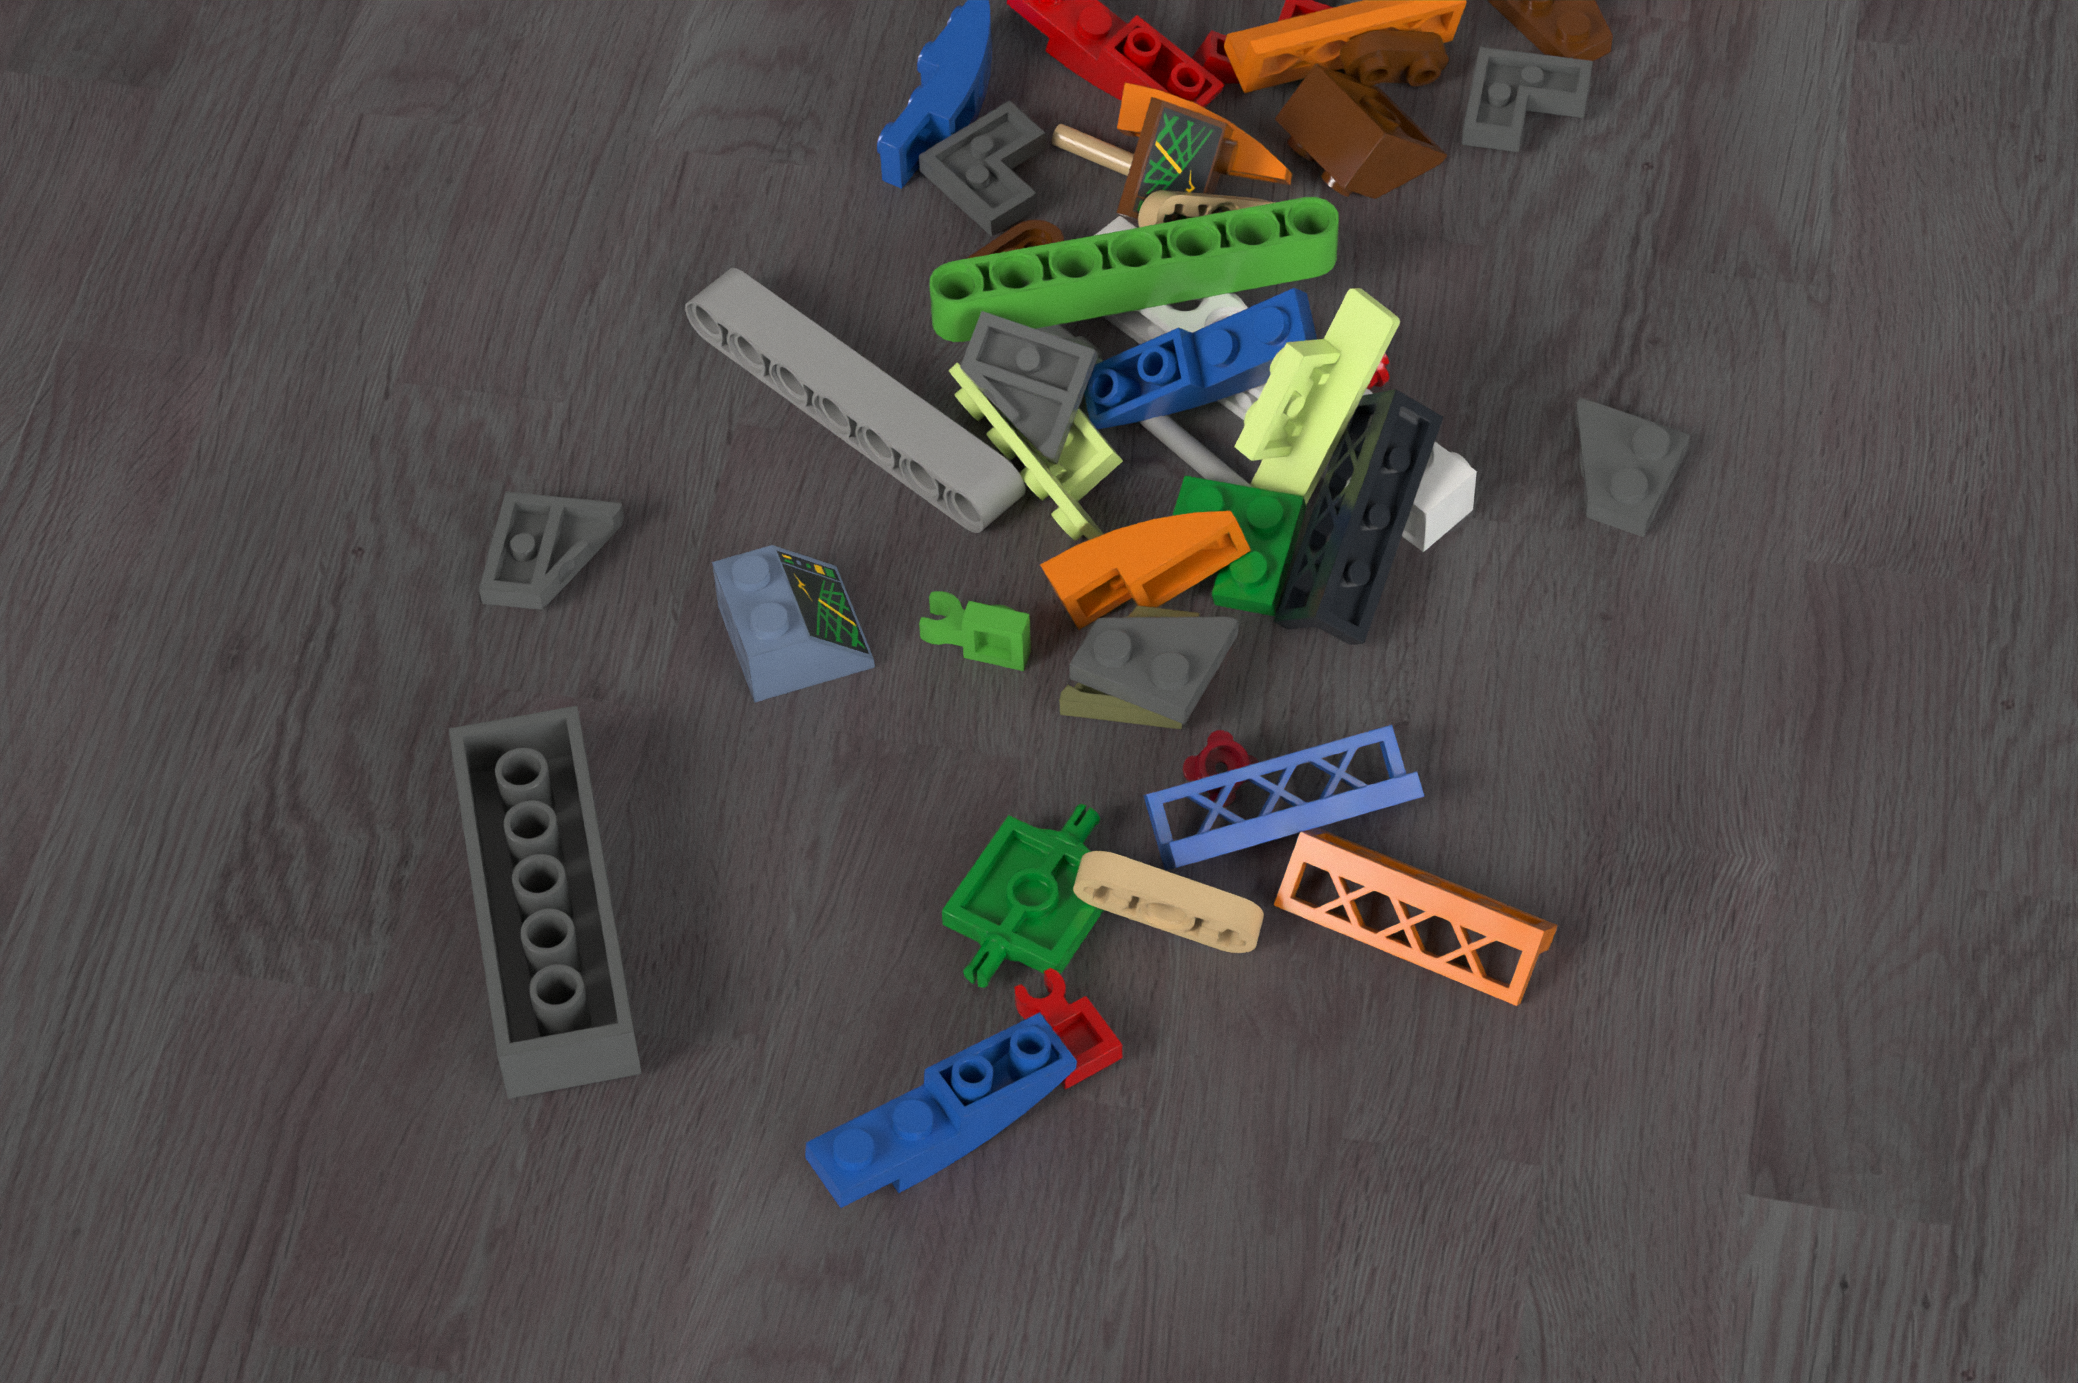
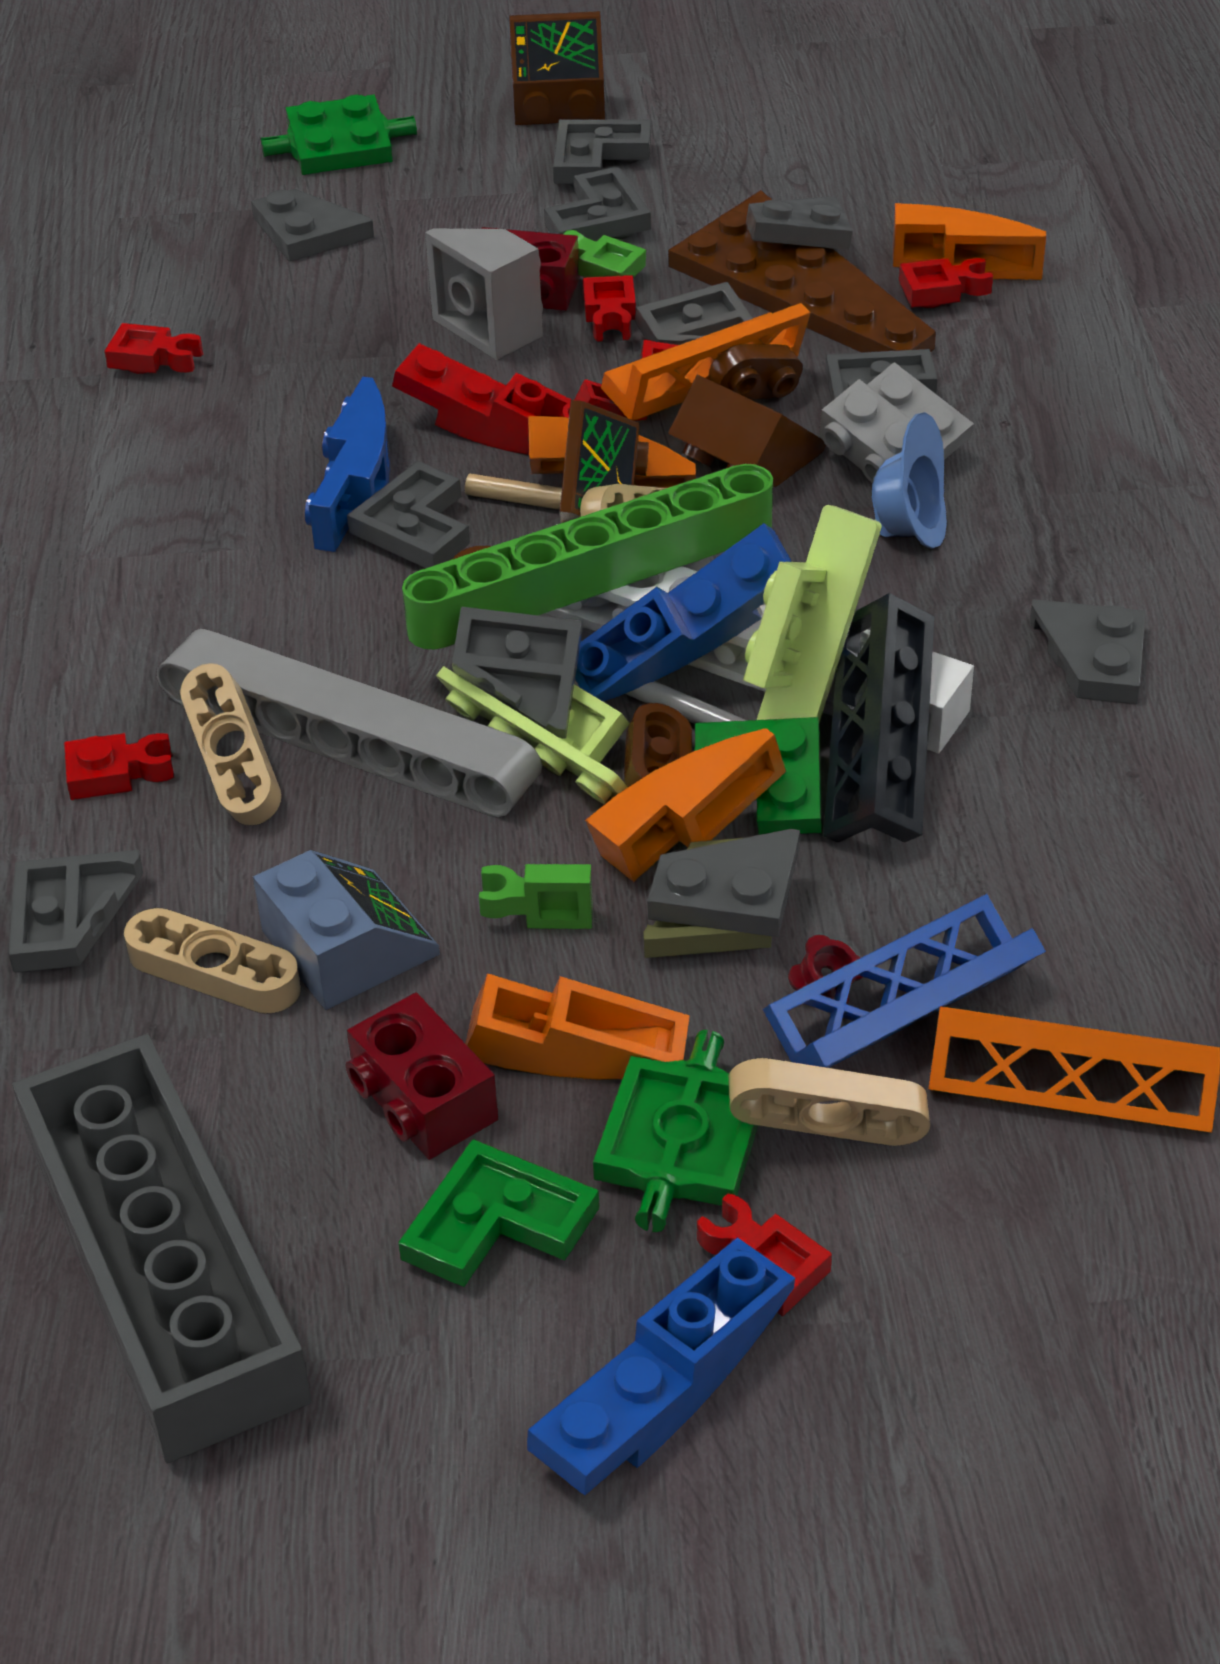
camera: 15 degrees left, 10 degrees down
none -> red plate [64,733,174,800]
none -> tan beam [124,908,301,1013]
none -> tan beam [180,663,281,825]
none -> dark red brick [345,992,499,1160]
none -> green plate [398,1139,600,1287]
none -> orange slope [465,973,690,1079]
none -> reddish brown plate [624,703,692,787]
none -> light grey plate [819,362,974,484]
none -> medium blue piece [872,412,947,549]

